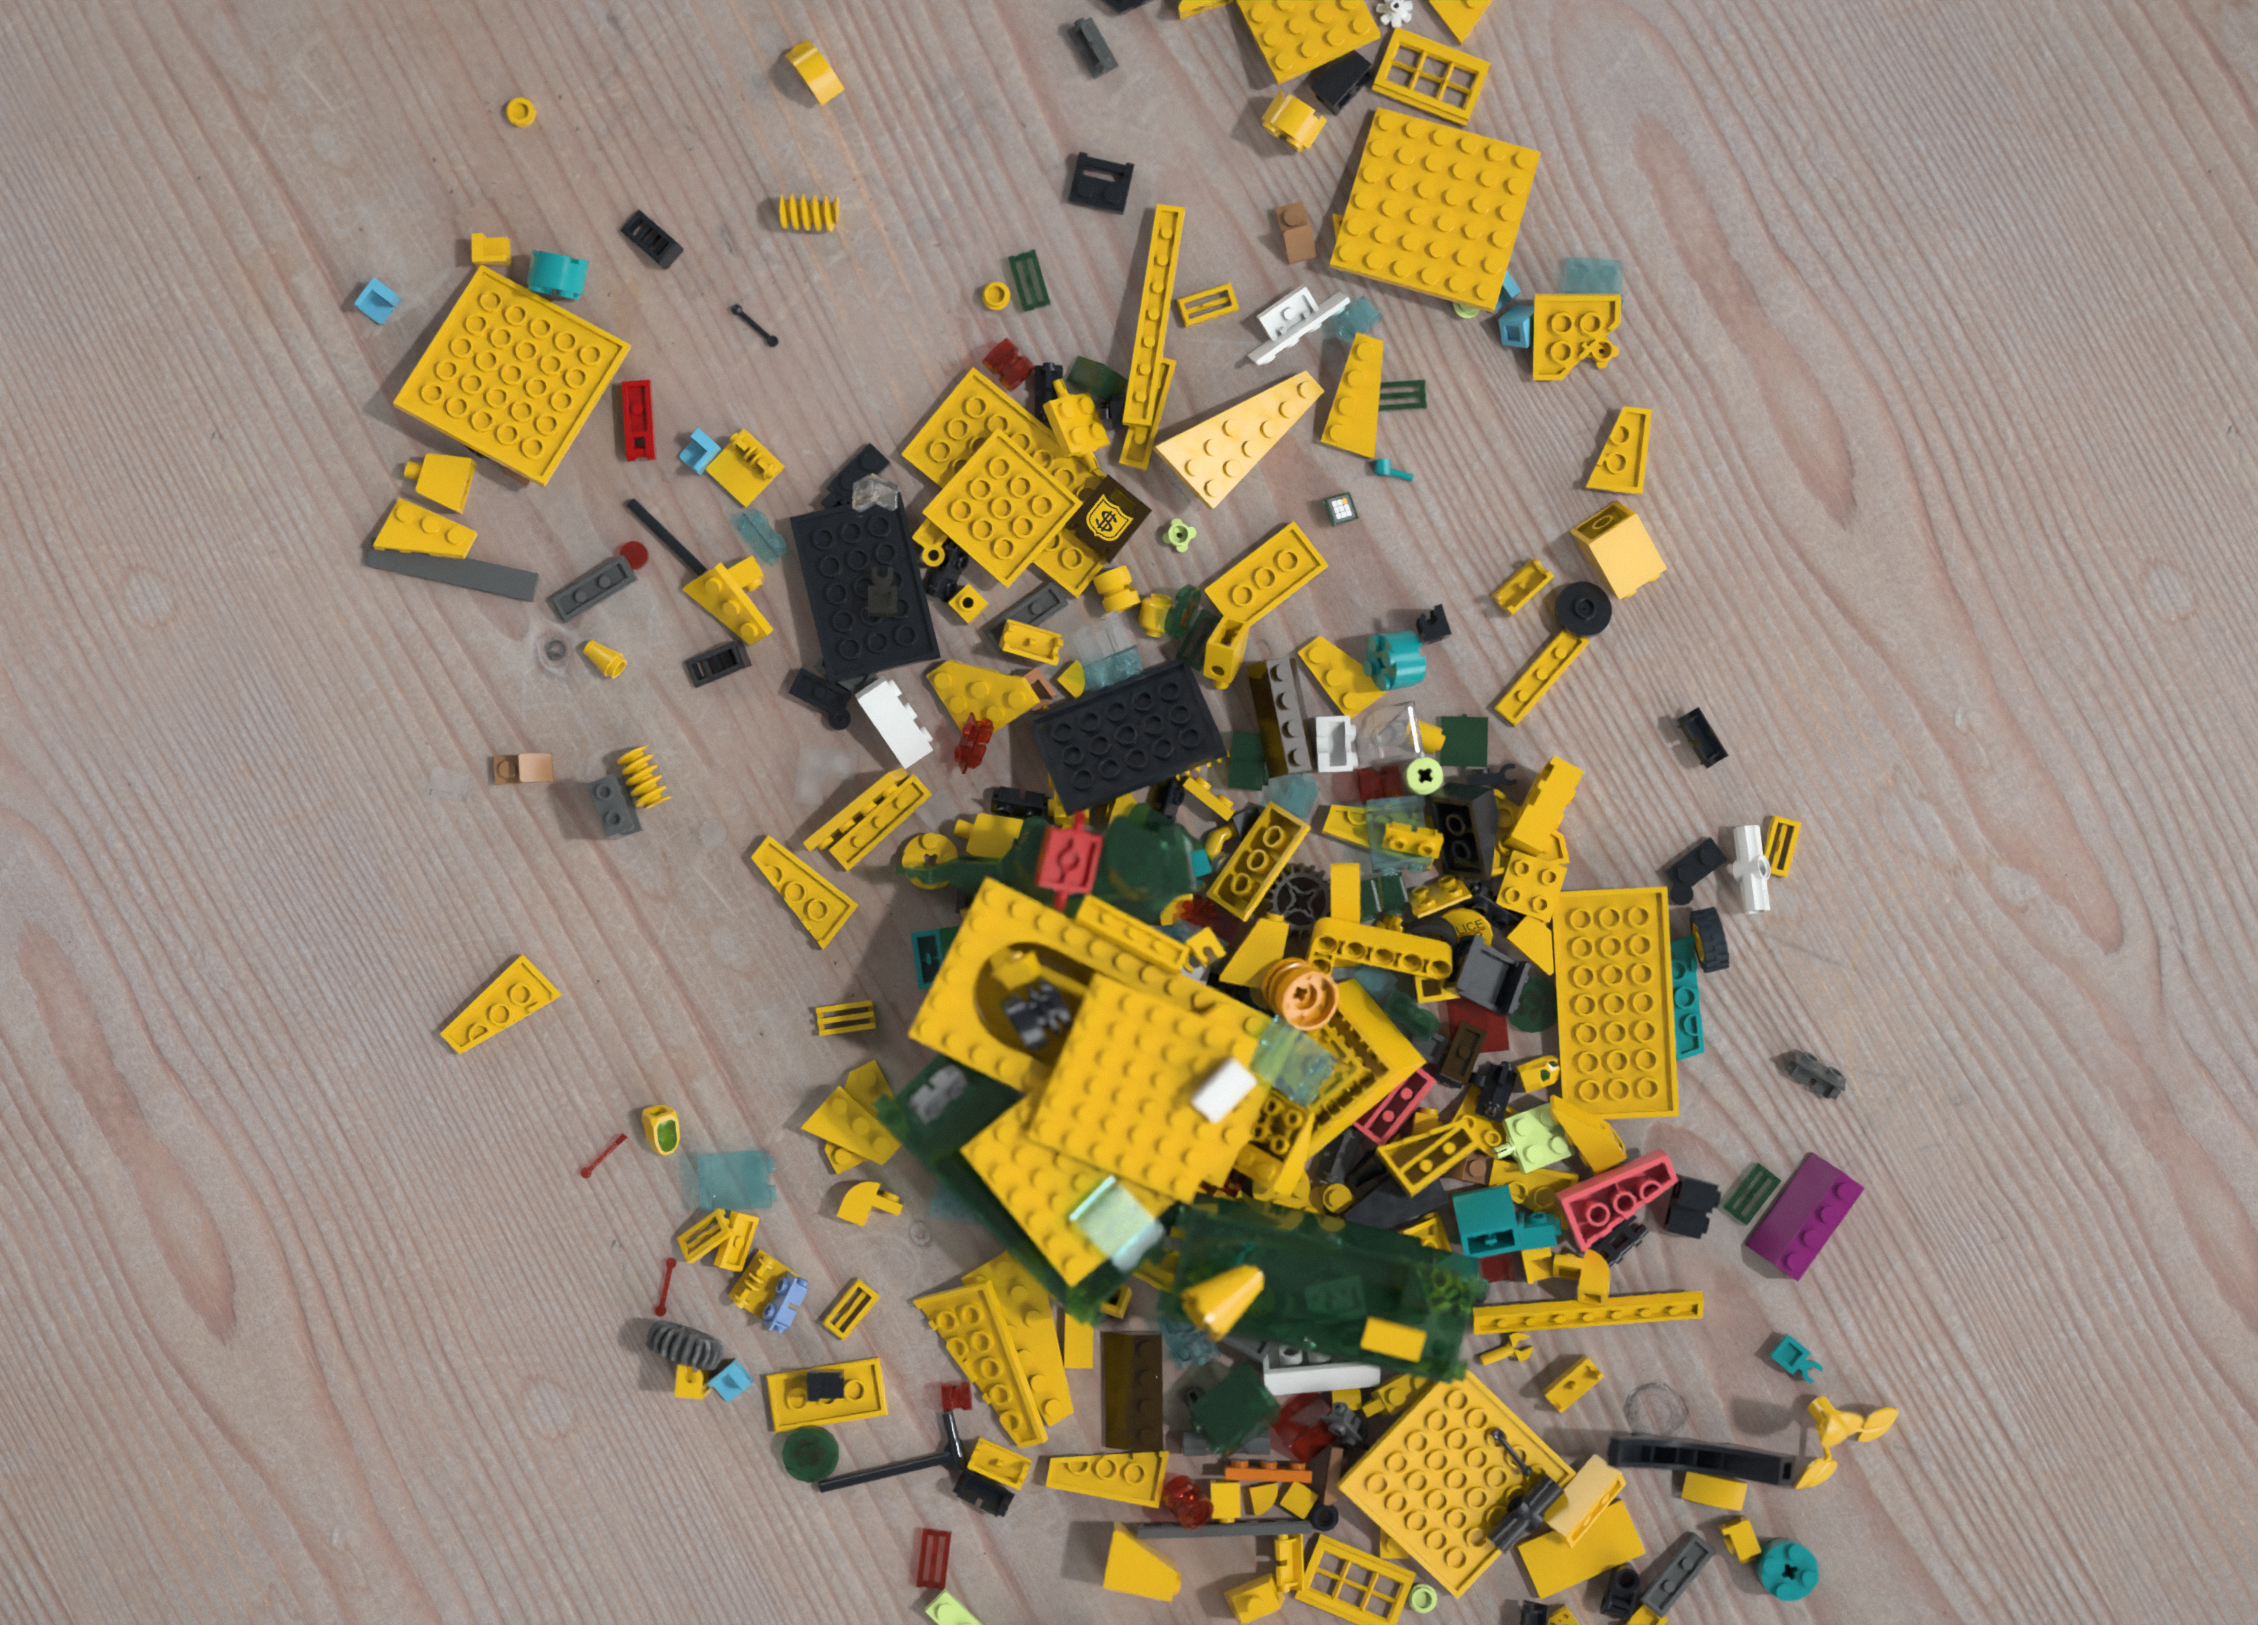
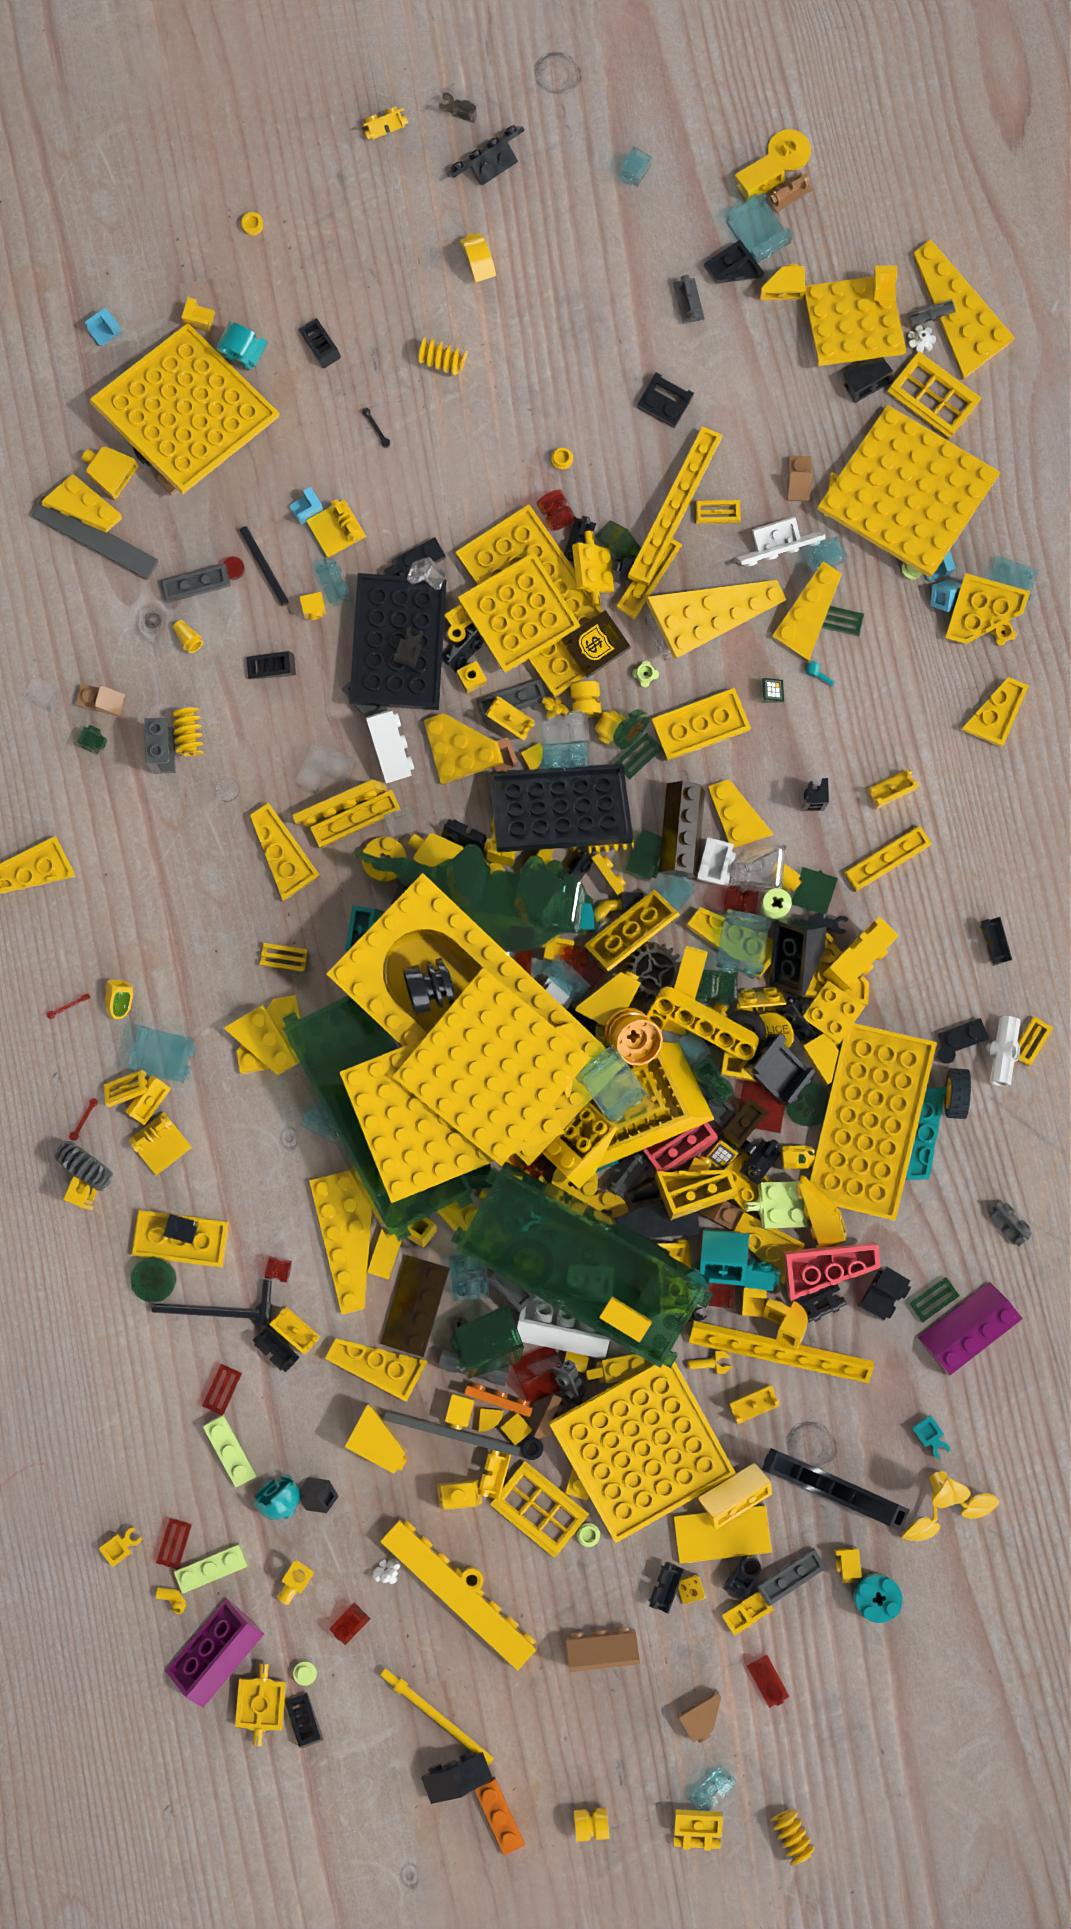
camera: 10 degrees right, 5 degrees down
red plate [621,380,657,462] -> none
yellow wing [682,562,774,646] -> none
medium azure panel [707,1359,755,1402] -> none
medium blue hinge [762,1271,809,1334] -> none
black hinge [788,668,852,730] -> none
yellow tile [822,1278,881,1341] -> none
yellow brick [837,1180,904,1227] -> none
dark grey hinge [908,1065,967,1124] -> none
yellow wing [912,1279,1048,1449] -> none
clear red hinge [954,712,994,774] -> none
yellow plate [998,951,1042,990] -> none
clear green tile [1008,249,1051,313] -> none
red plate [1034,810,1103,910] -> none
clear light blue panel [1070,1176,1166,1272] -> none
yellow plate [1073,894,1190,976] -> none
clear red wheel [1161,1475,1214,1530] -> none
yellow cone [1180,1264,1264,1342] -> none
yellow hinge [1182,927,1226,973] -> none
white panel [1190,1057,1256,1123] -> none
yellow torso [1203,615,1251,689] -> none
yellow brick [1261,90,1327,153] -> none
yellow plate [1323,1183,1352,1213] -> none
teal brick [1363,630,1426,691] -> none
yellow hinge [1381,821,1444,859] -> none
black piece [1485,1473,1565,1554] -> none
black hinge [1491,1428,1532,1477] -> none
black piece [1554,581,1612,639] -> none
yellow slope [1569,500,1667,600] -> none
yellow slope [1681,1472,1748,1511] -> none
none -> clear green plate [75,725,107,755]
none -> yellow plant [542,697,569,720]
none -> slope [705,1140,738,1170]

